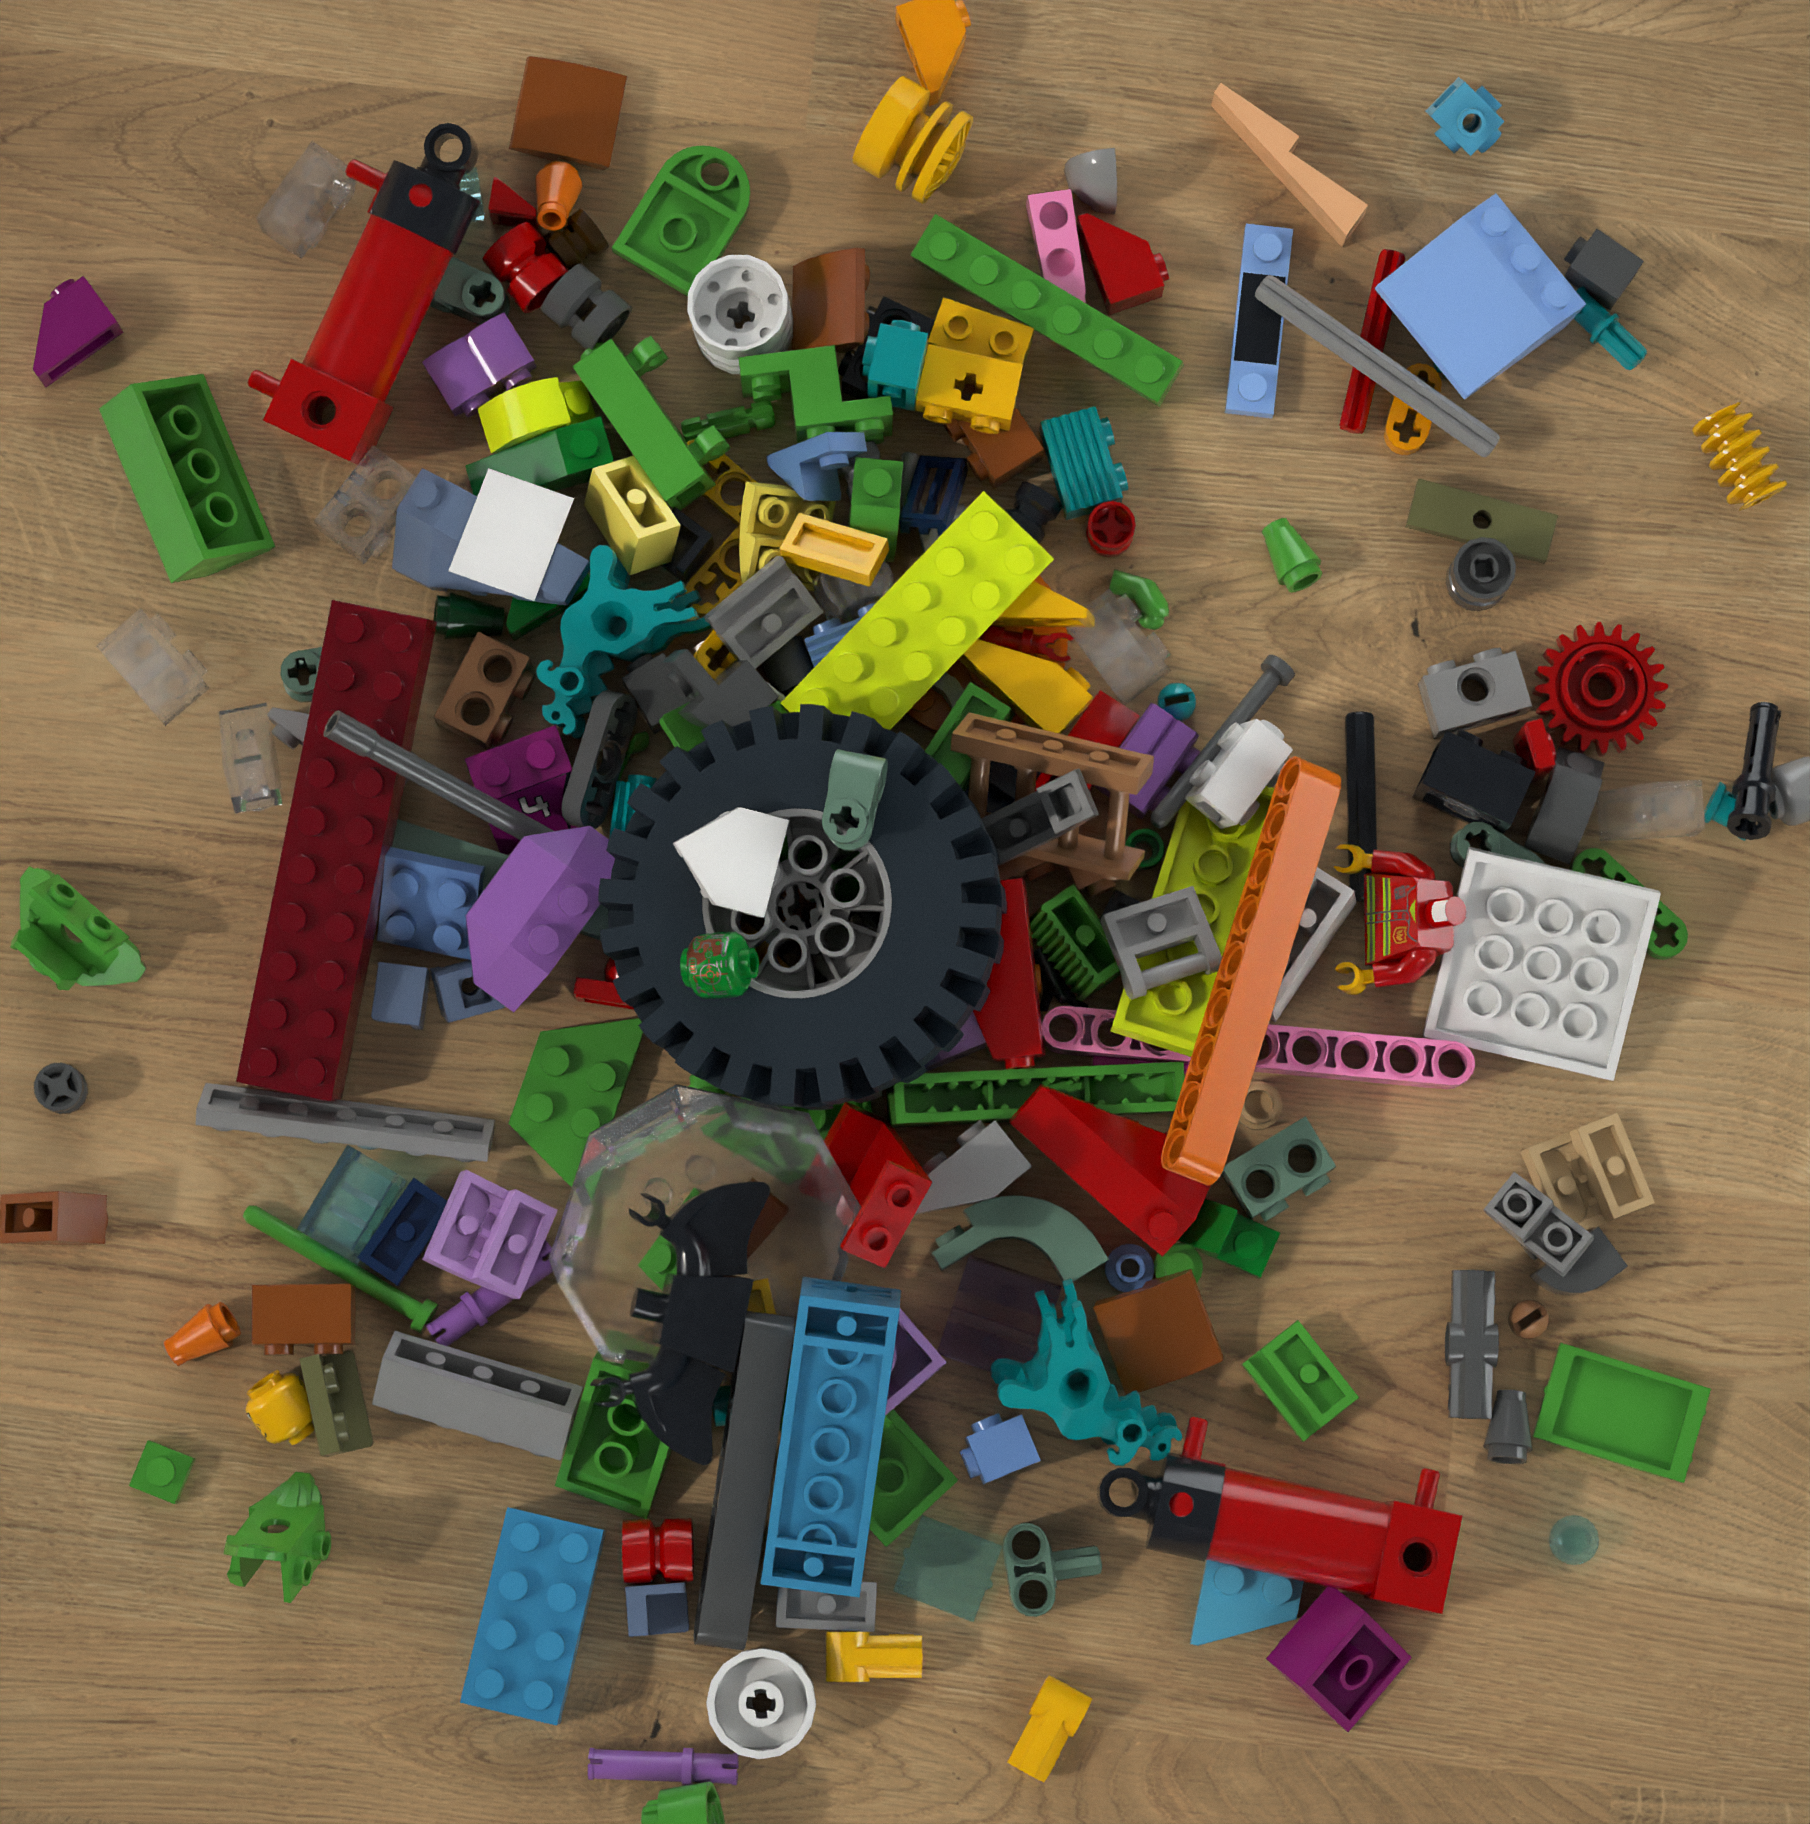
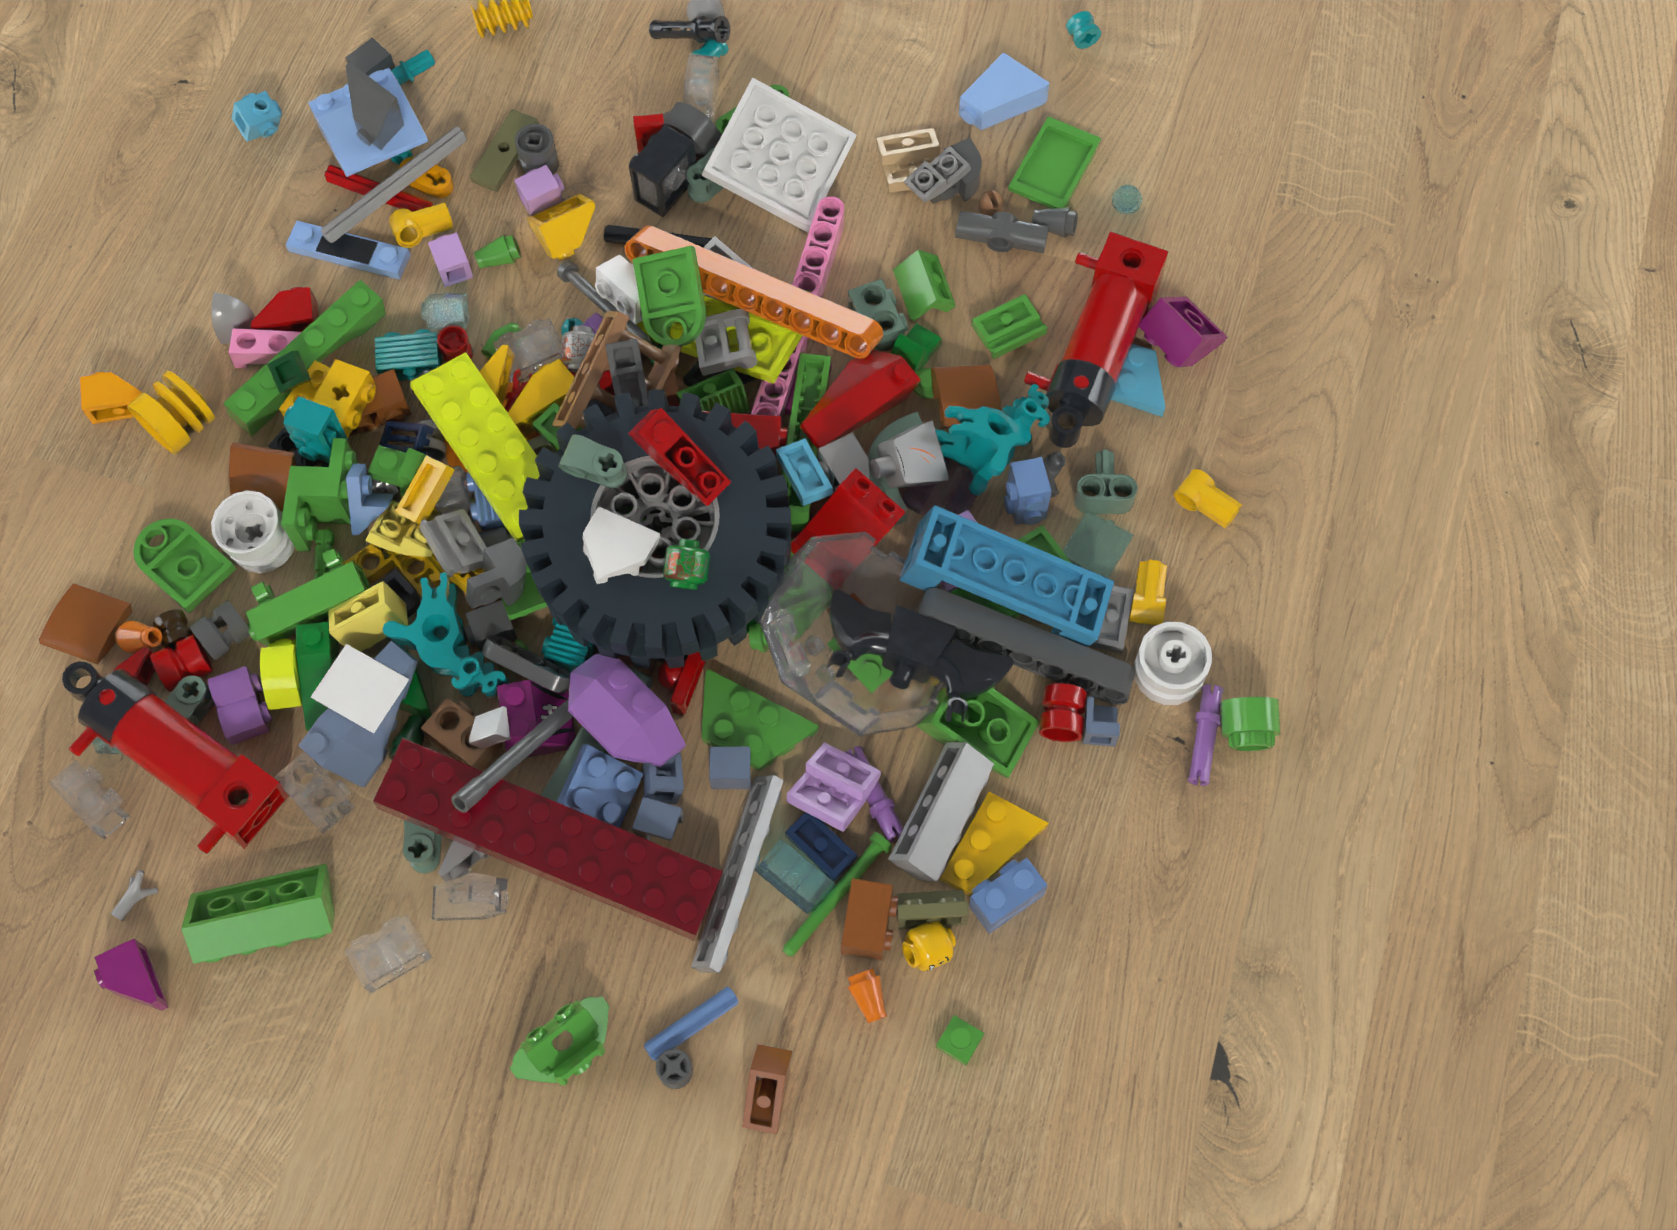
camera: 75 degrees left, 15 degrees down
bright green piece [223,1472,331,1603] -> none
dark azure piece [460,1507,607,1726] -> none
medium blue plate [1105,1244,1154,1293] -> none
light nougat slope [1211,83,1368,247] -> none
red torso [1334,844,1467,995] -> none
light grey brick [1418,647,1532,739] -> none
red gear [1532,622,1668,757] -> none
none -> light grey bar [111,870,158,921]
none -> dark green plate [267,351,311,393]
none -> dark grey slope [346,62,404,150]
none -> yellow piece [389,203,453,248]
none -> clear light blue brick [421,293,470,329]
none -> lavender brick [428,232,473,287]
none -> white slope [469,706,510,749]
none -> lavender brick [514,165,564,216]
none -> yellow slope [526,194,596,260]
none -> light grey head [560,326,595,373]
none -> red slope [628,408,731,506]
none -> bright green plate [633,246,706,347]
none -> medium blue axle [644,987,739,1061]
none -> sand blue panel [709,747,751,789]
none -> medium azure plate [776,438,833,506]
none -> light grey torso [869,421,949,488]
none -> bright green panel [893,250,956,321]
none -> yellow wing [940,791,1049,897]
none -> light blue slope [959,52,1050,130]
none -> medium blue brick [969,858,1048,934]
none -> dark grey arm [1043,452,1066,498]

